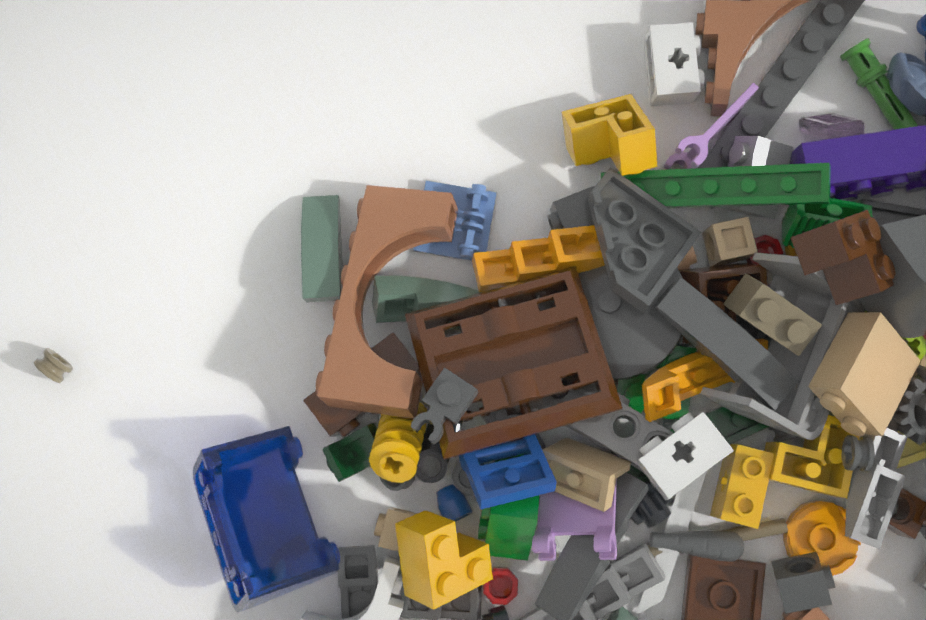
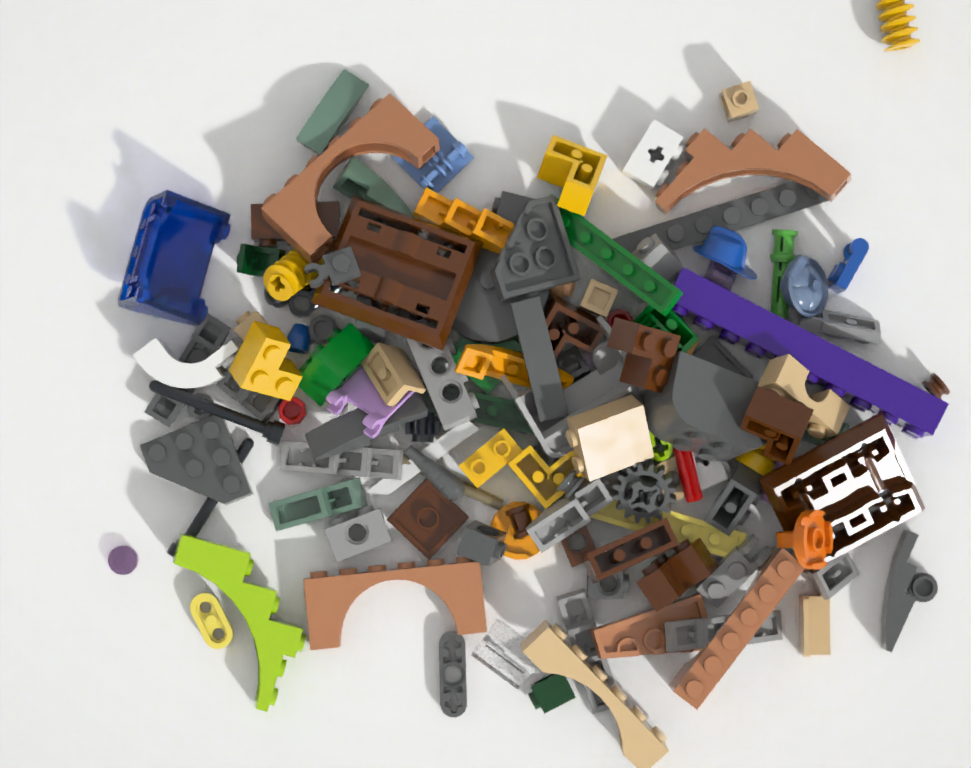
camera: 40 degrees right, 5 degrees up
dark tan bush [34,348,73,383] -> none
blue plate [459,434,557,510] -> none
white brick [637,412,734,501] -> none
lavender flag [663,83,759,169] -> none
dark tan brick [723,273,822,356] -> none
none -> reddish brown bush [505,503,533,540]
none -> blue piece [693,226,758,280]

